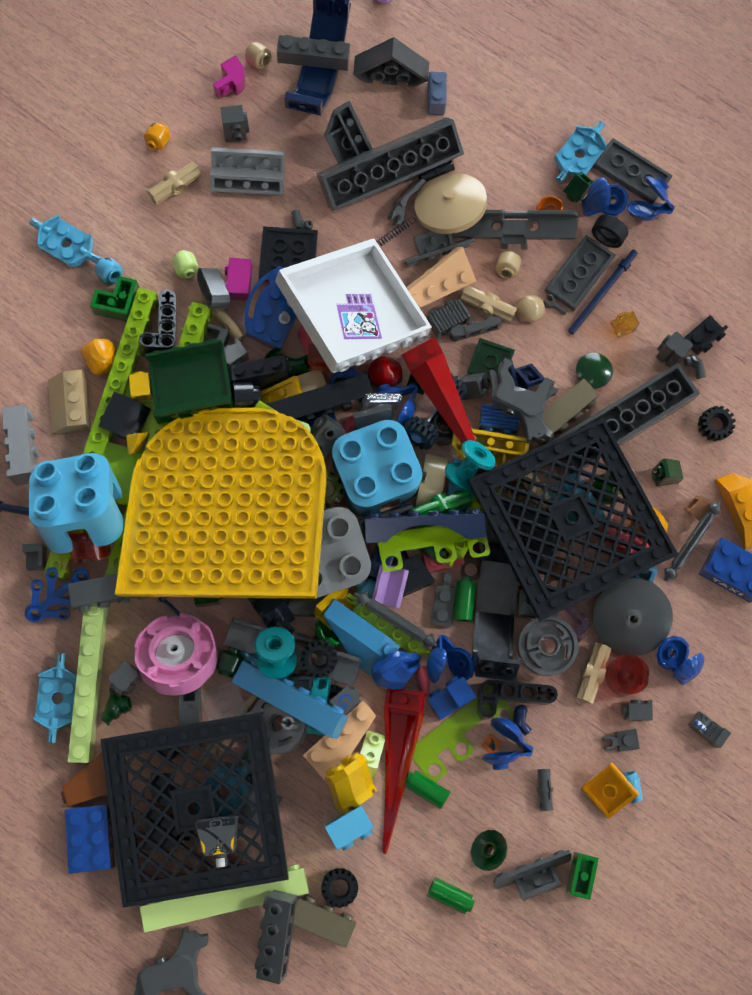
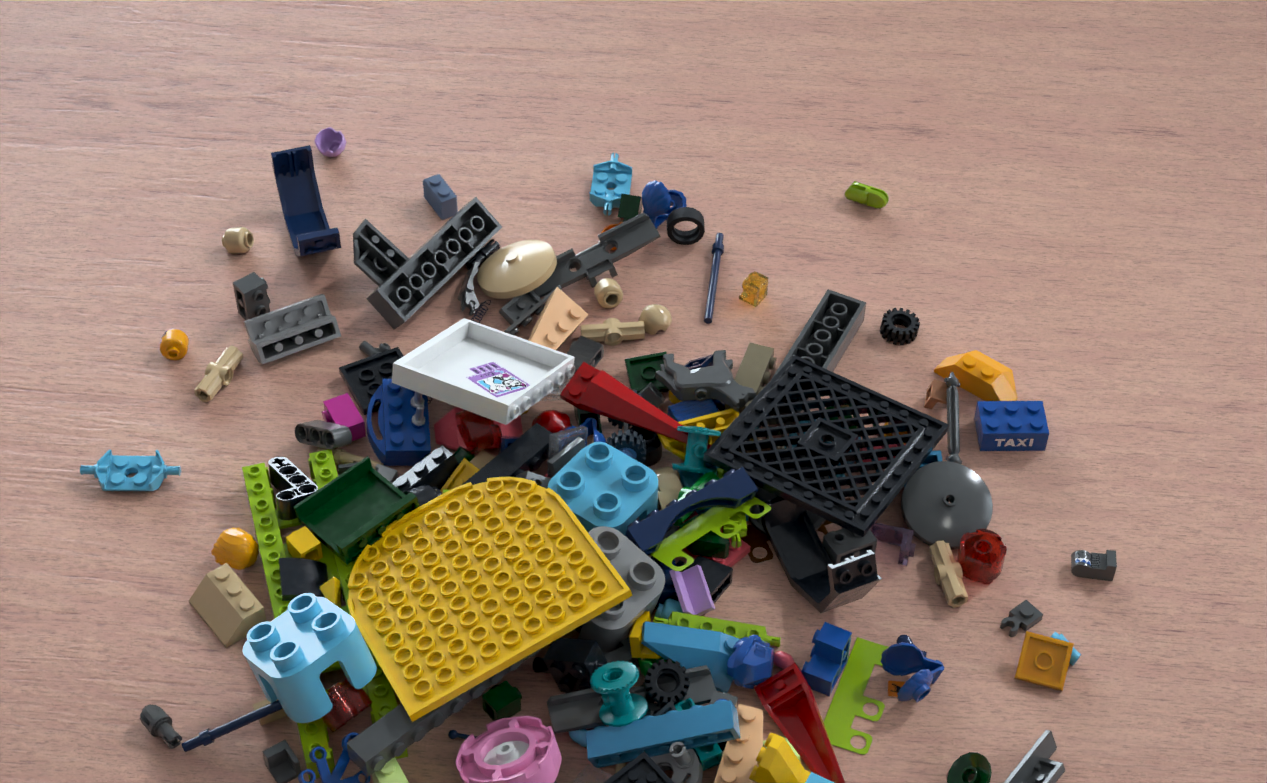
camera: 25 degrees left, 30 degrees down
light grey wedge [2,404,39,486] -> none
green brick [90,276,140,322] -> none
medium azure head [95,257,123,285] -> none
yellowish green head [172,250,199,279] -> none
dark pink brick [213,56,246,98] -> none
dark green head [216,647,244,678] -> none
dark grey brick [277,35,350,71] -> none
dark grey brick [353,37,429,87] -> none
dark grey wheel [353,591,438,648] -> none
green brick [405,770,450,809] -> none
blue animal [427,635,474,683] -> none
dark grey plate [431,573,456,628] -> none
dark grey hinge [449,316,502,342] -> none
green brick [453,577,476,622] -> none
black beam [477,680,558,719] -> none
flat silver piece [517,616,578,676] -> none
dark grey pin [537,769,553,811] -> none
dark grey hand [543,294,567,315] -> none
dark grey tile [544,235,616,311] -> none
green brick [566,852,599,900] -> none
dark green dish [576,353,613,388] -> none
dark grey tile [593,138,672,204] -> none
dark grey brick [621,700,653,721] -> none
blue animal [627,176,675,221] -> none
slope [652,459,684,487] -> none
dark grey brick [656,332,693,368] -> none
blue animal [656,636,704,686] -> none
black bracket [683,315,728,356] -> none
dark grey arm [684,355,706,379] -> none

